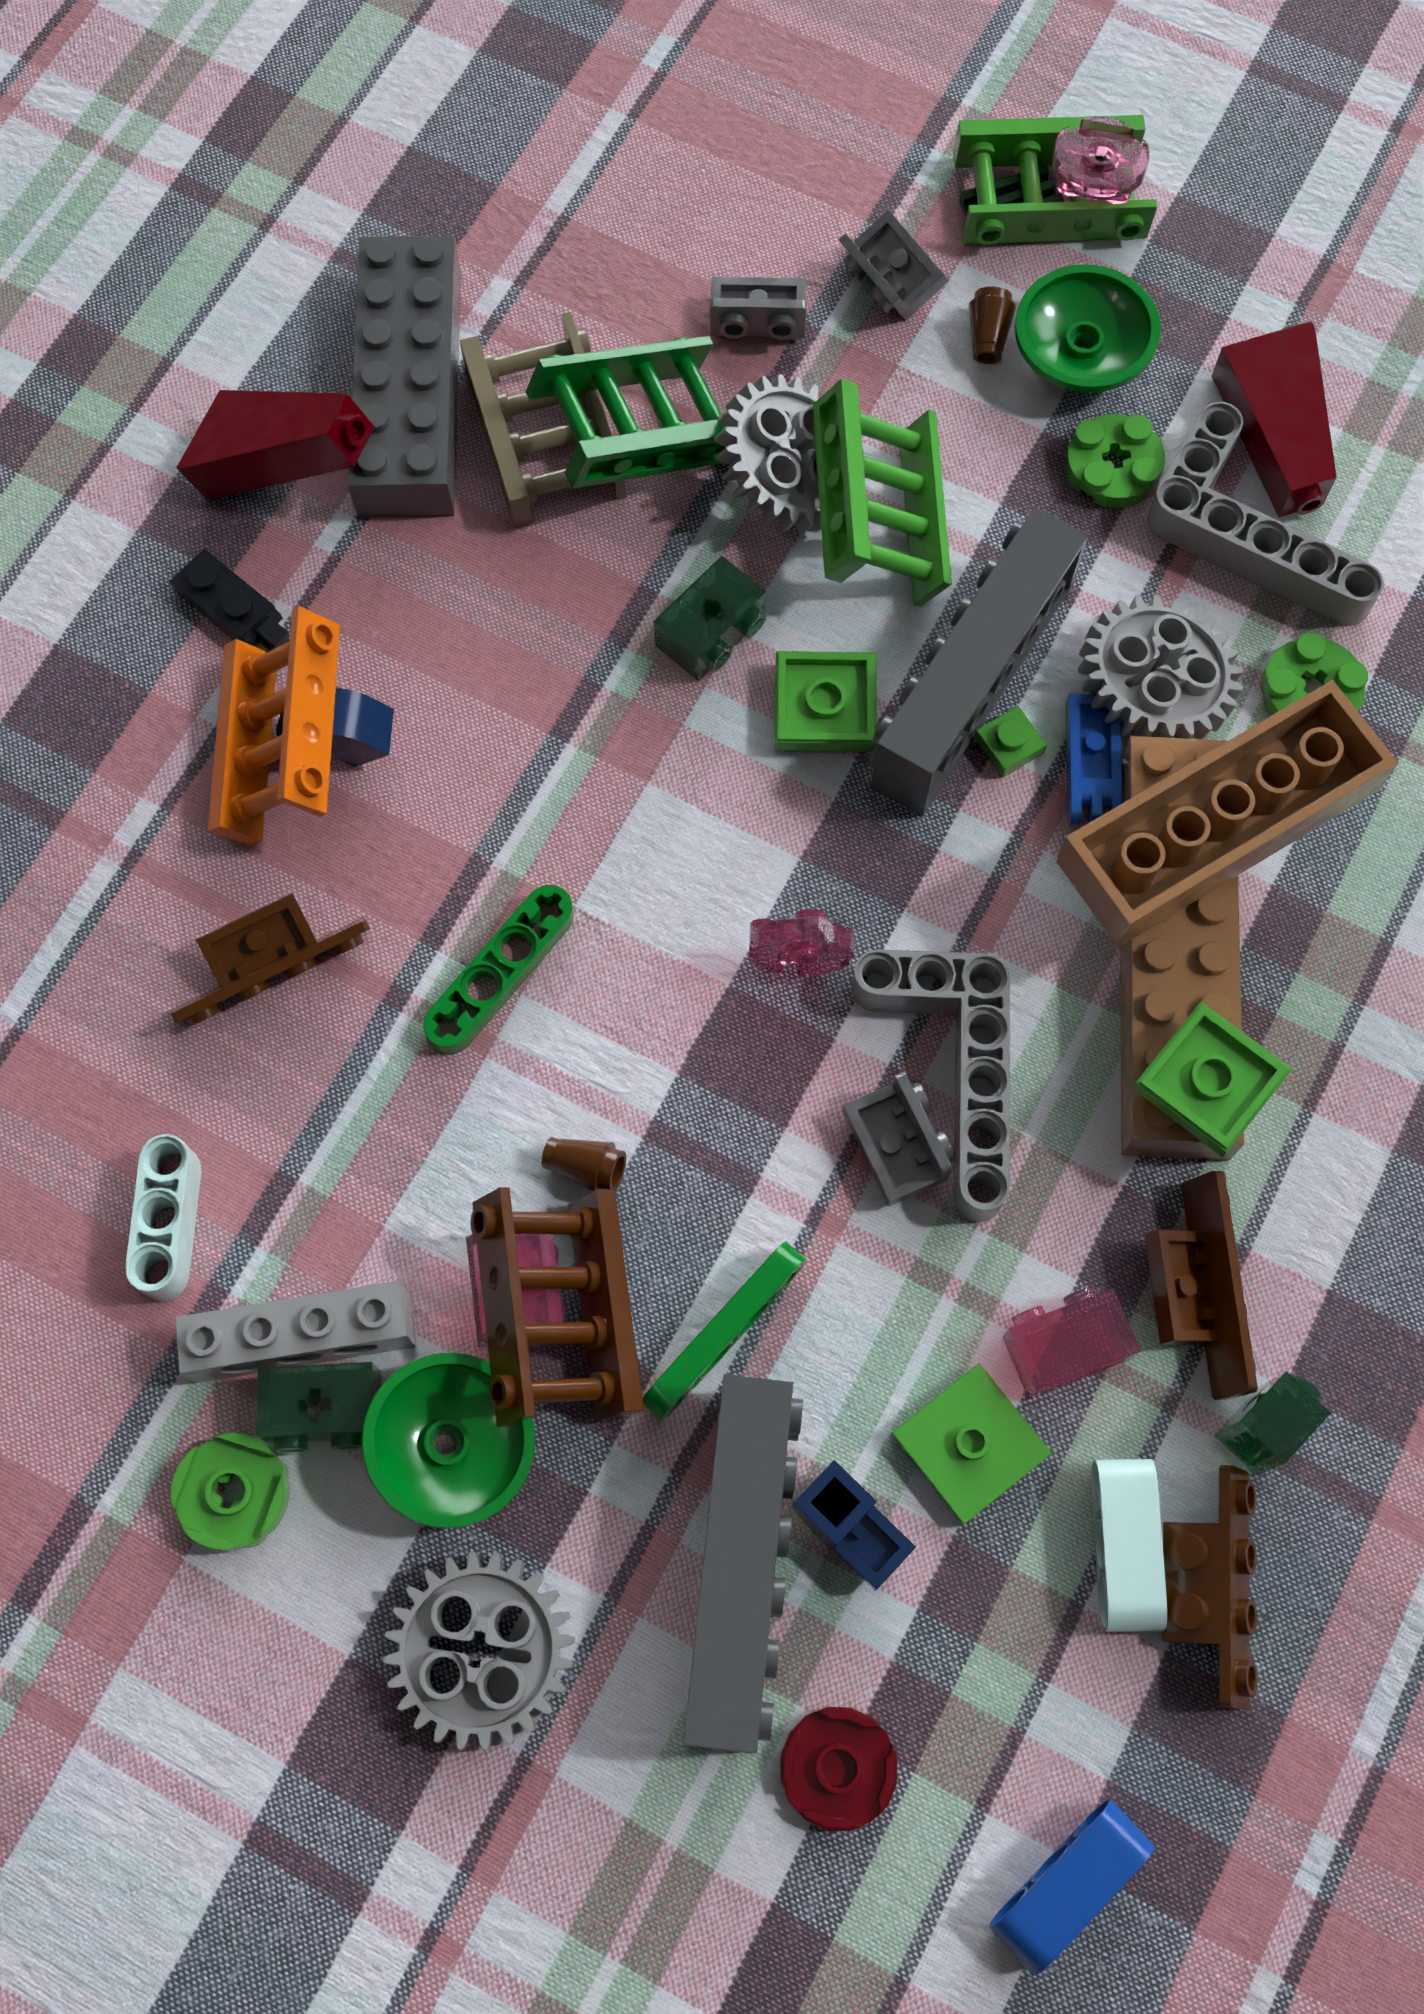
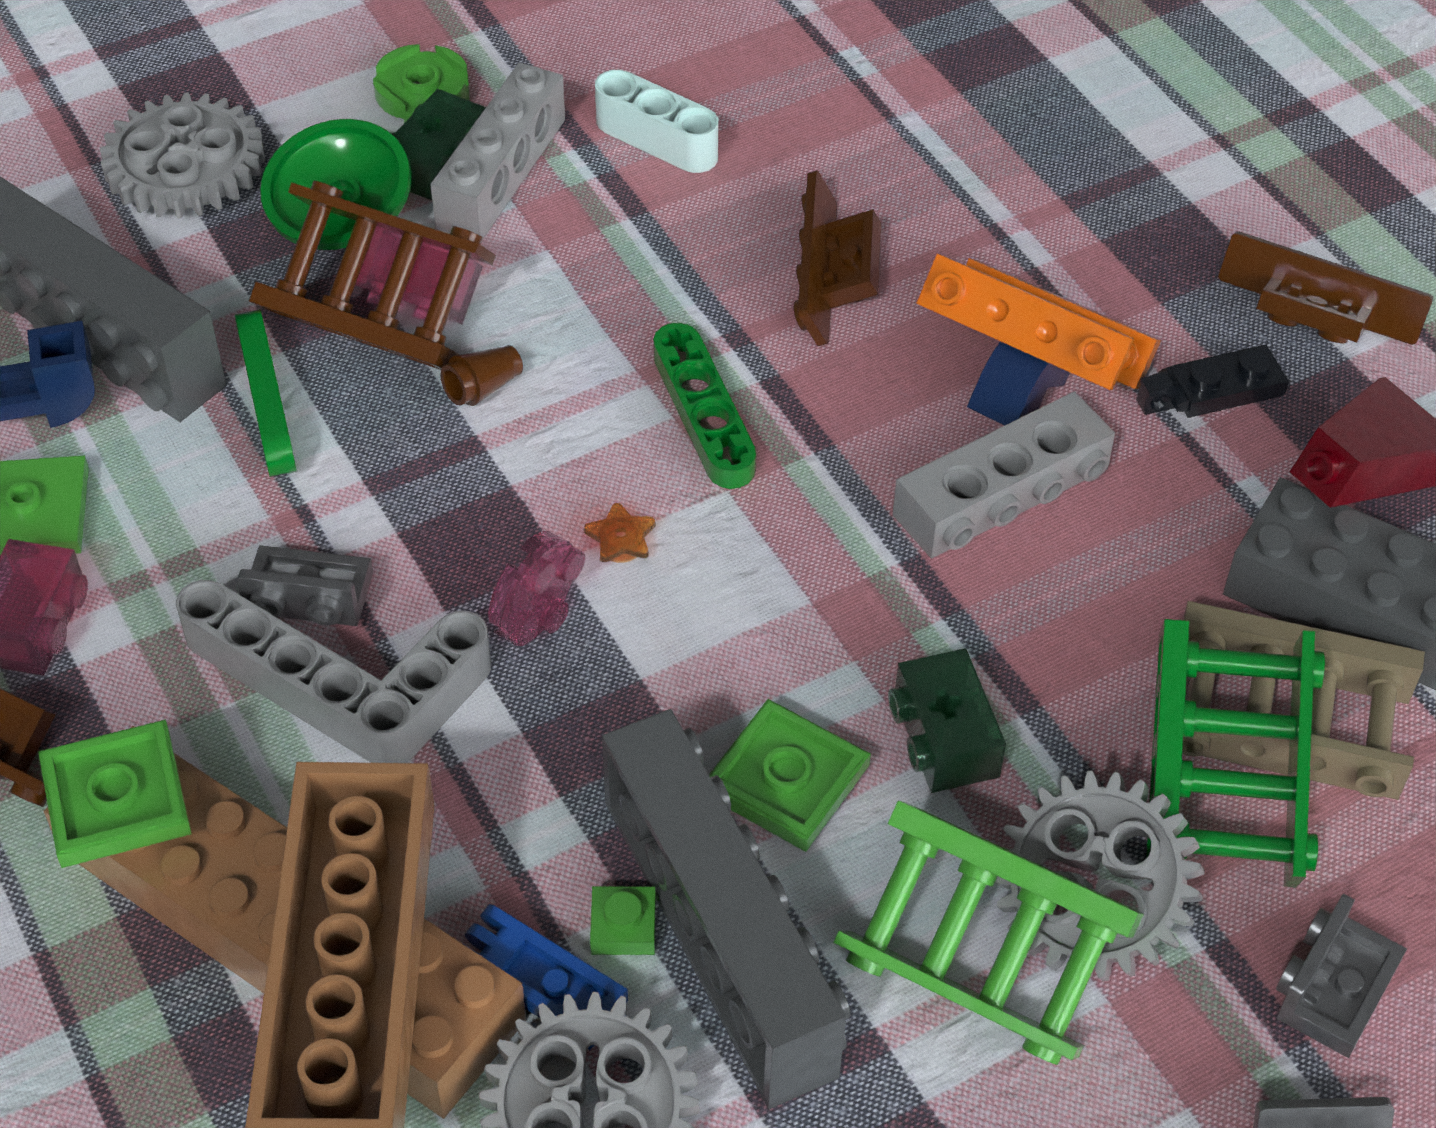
camera: 120 degrees right, 20 degrees down
none -> clear orange plate [583,503,656,563]
none -> light grey brick [892,391,1115,559]
none -> reddish brown bracket [1218,231,1433,345]

